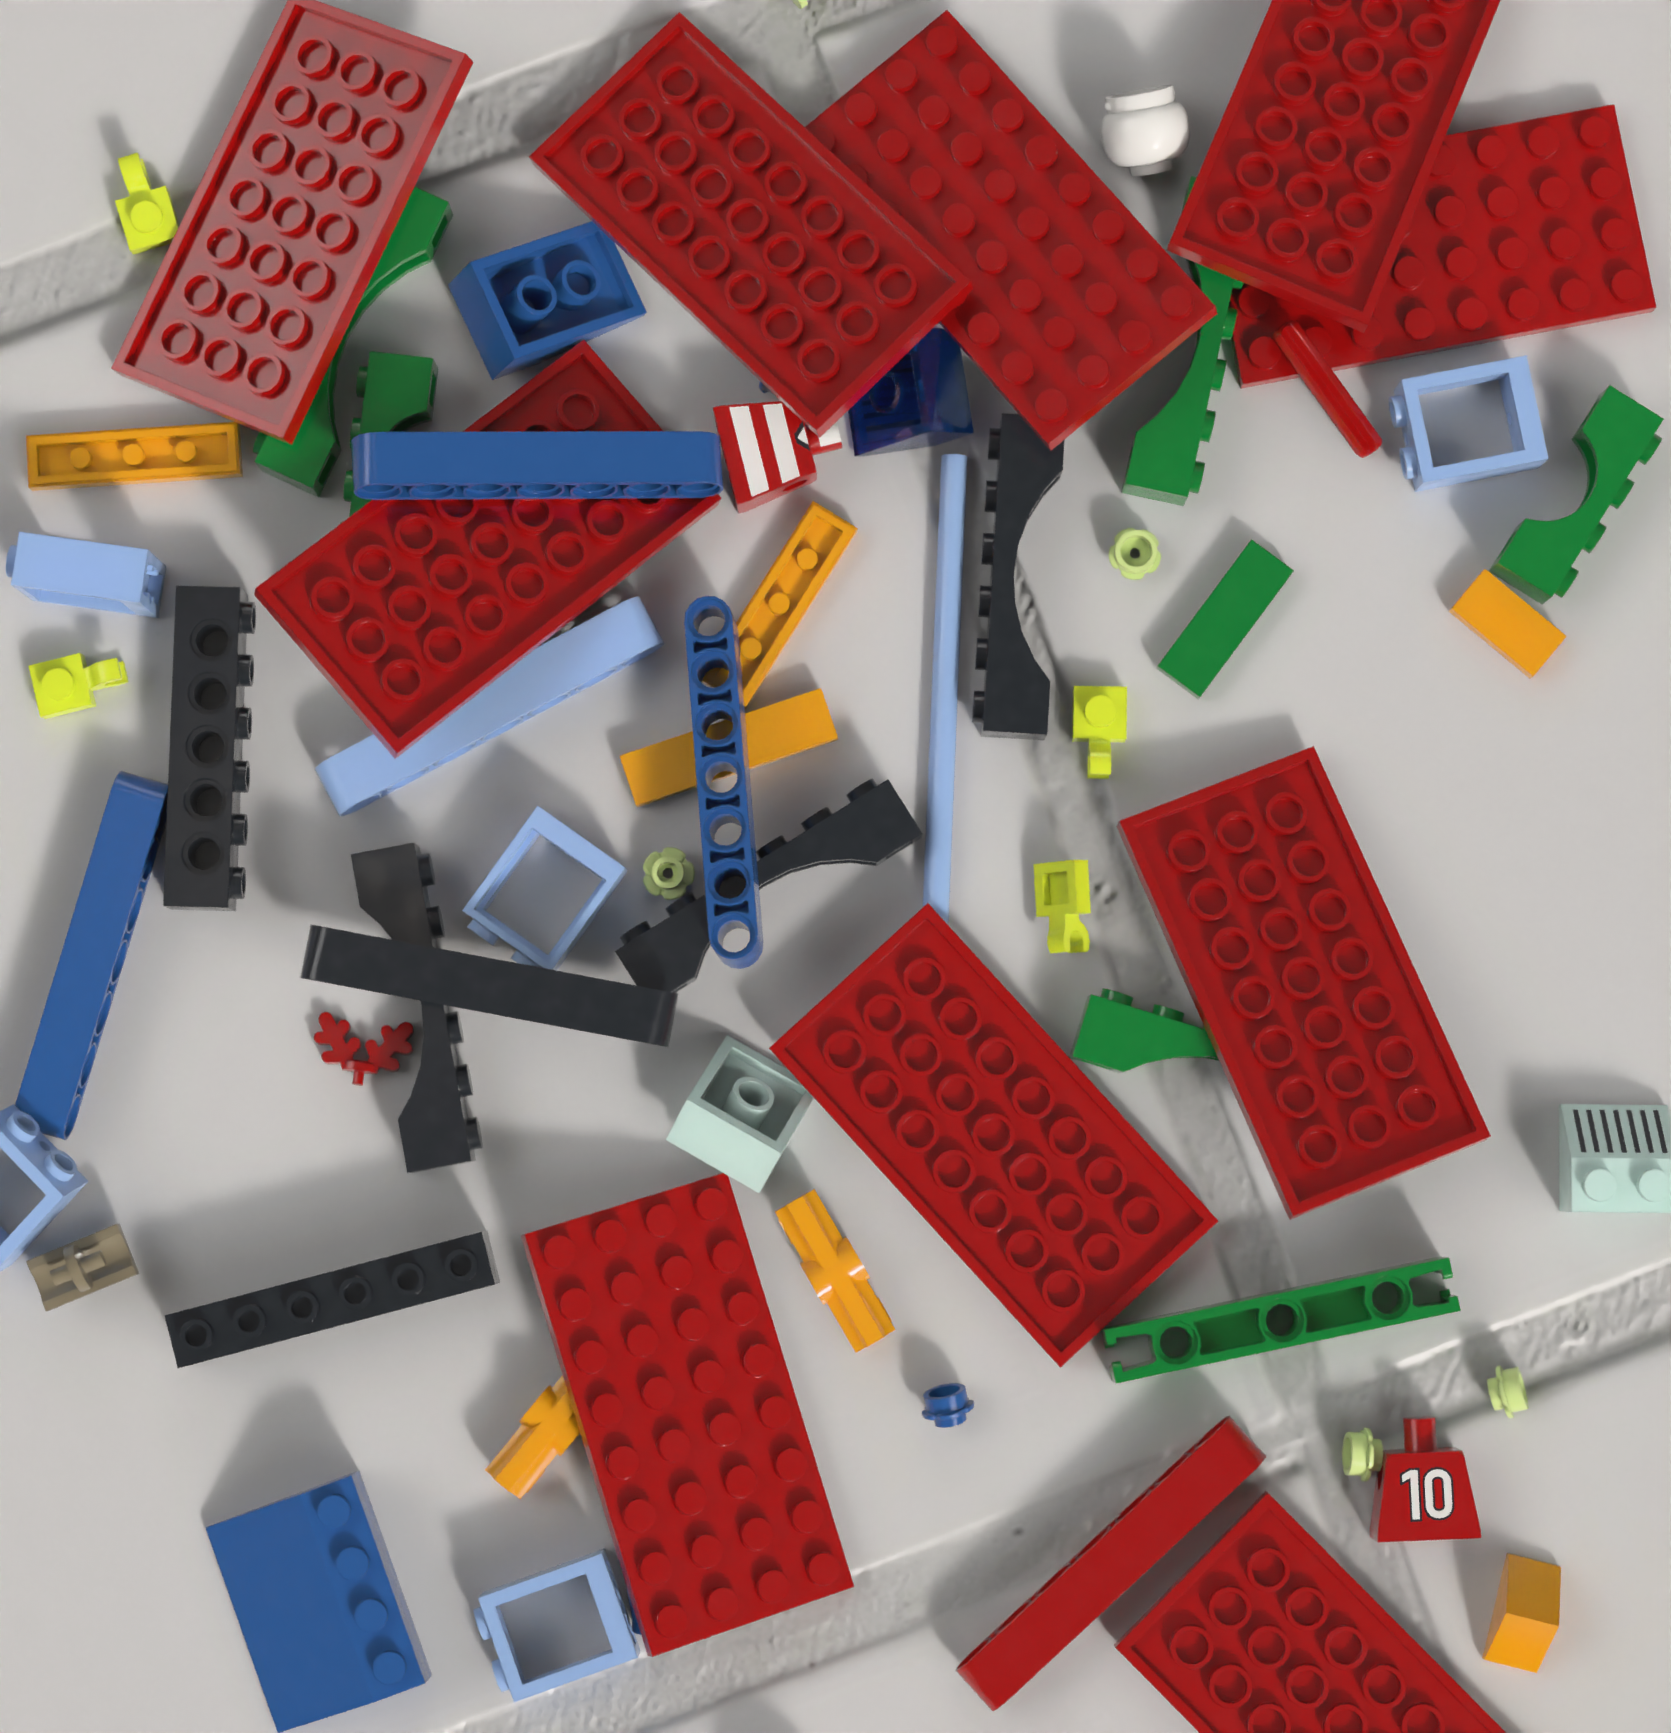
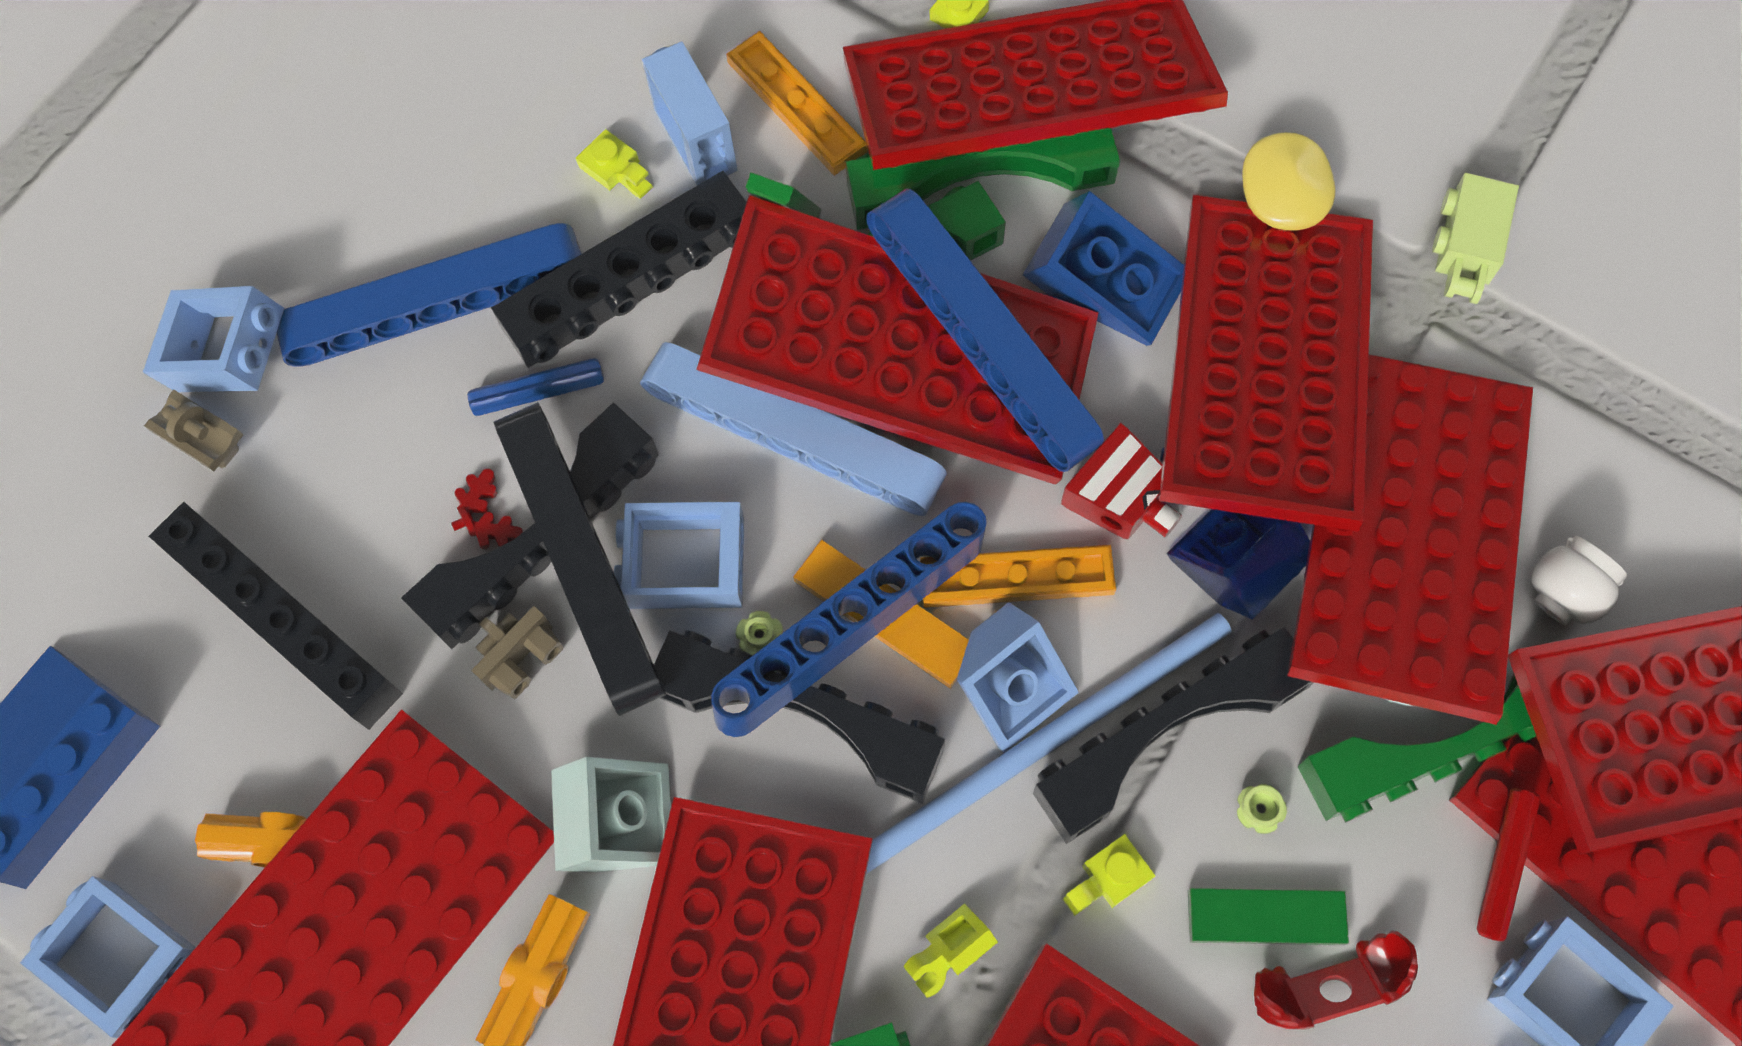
camera: 60 degrees right, 15 degrees down
none -> blue axle [467,358,604,416]
none -> dark tan hips [471,606,564,699]
none -> green tile [745,172,822,218]
none -> light blue slope [957,602,1079,753]
none -> light yellow piece [1242,132,1336,231]
none -> red piece [1254,930,1418,1030]

